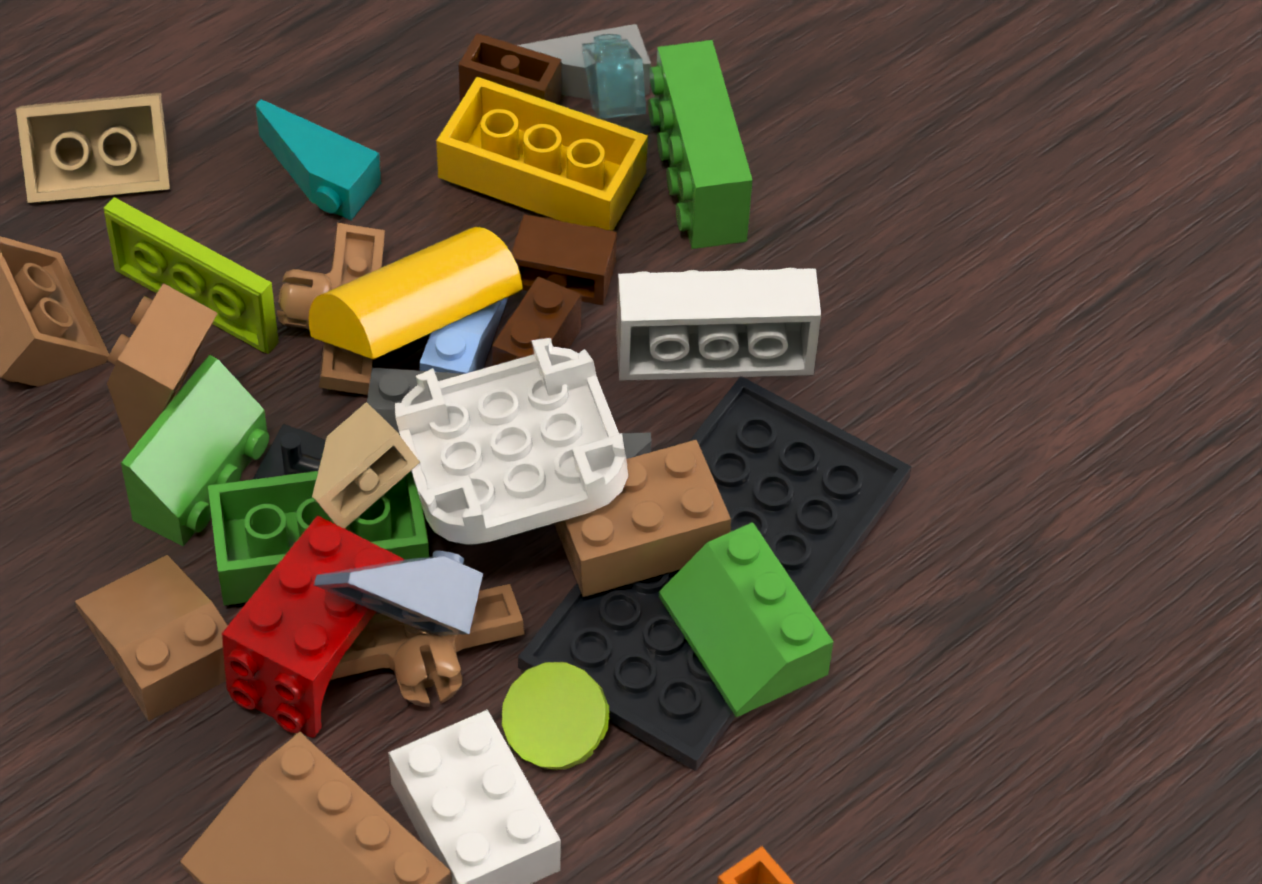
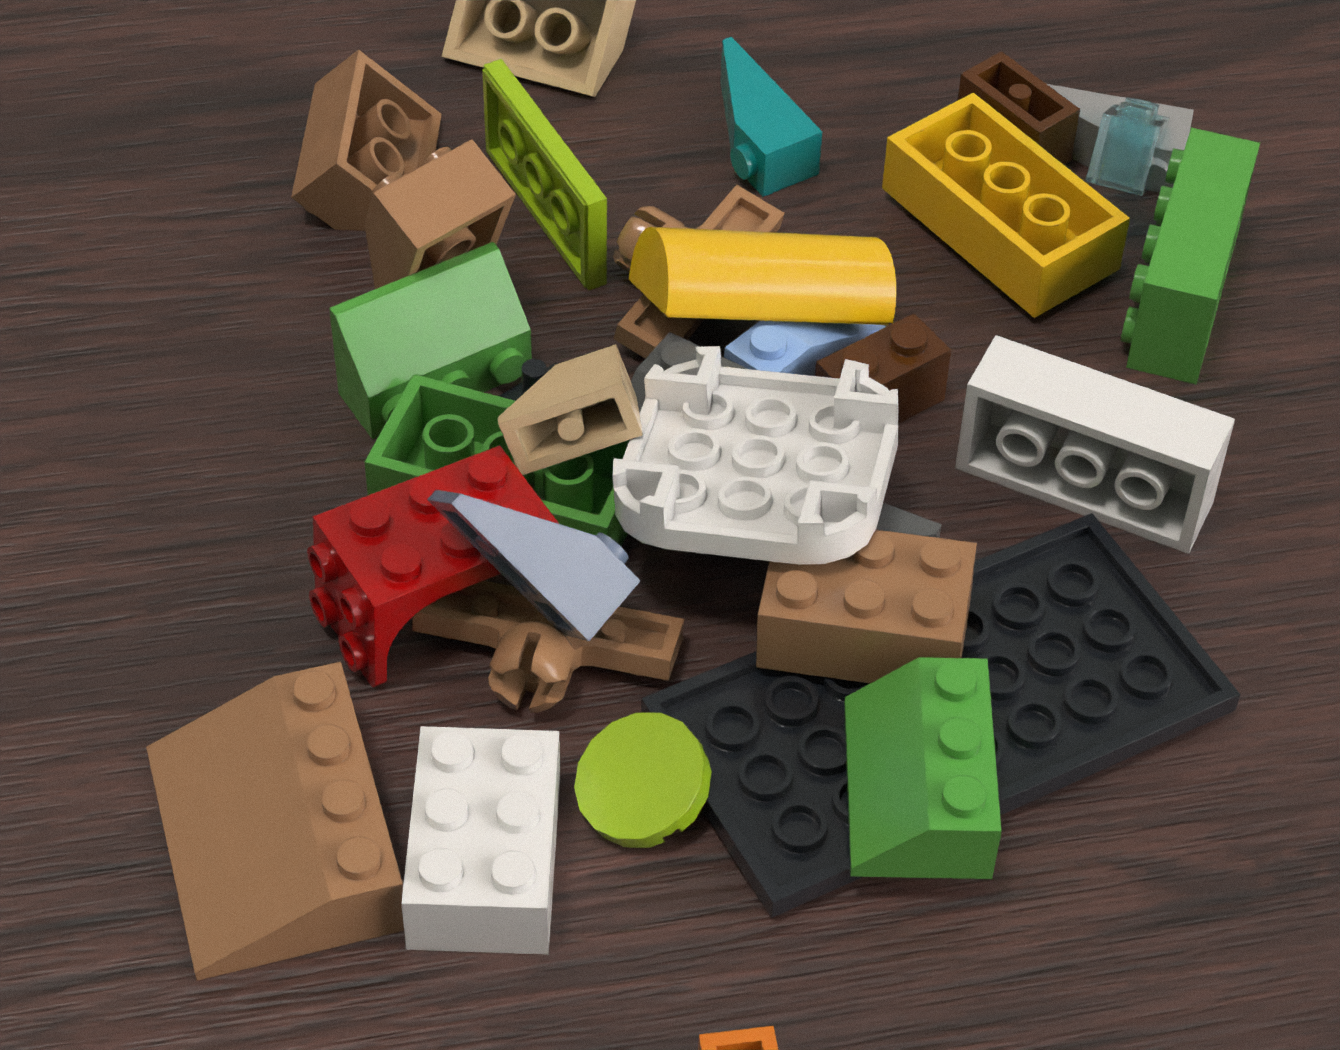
camera: 30 degrees right, 5 degrees down
medium nougat slope [75,555,228,721] -> none
reddish brown brick [511,214,617,305] -> none

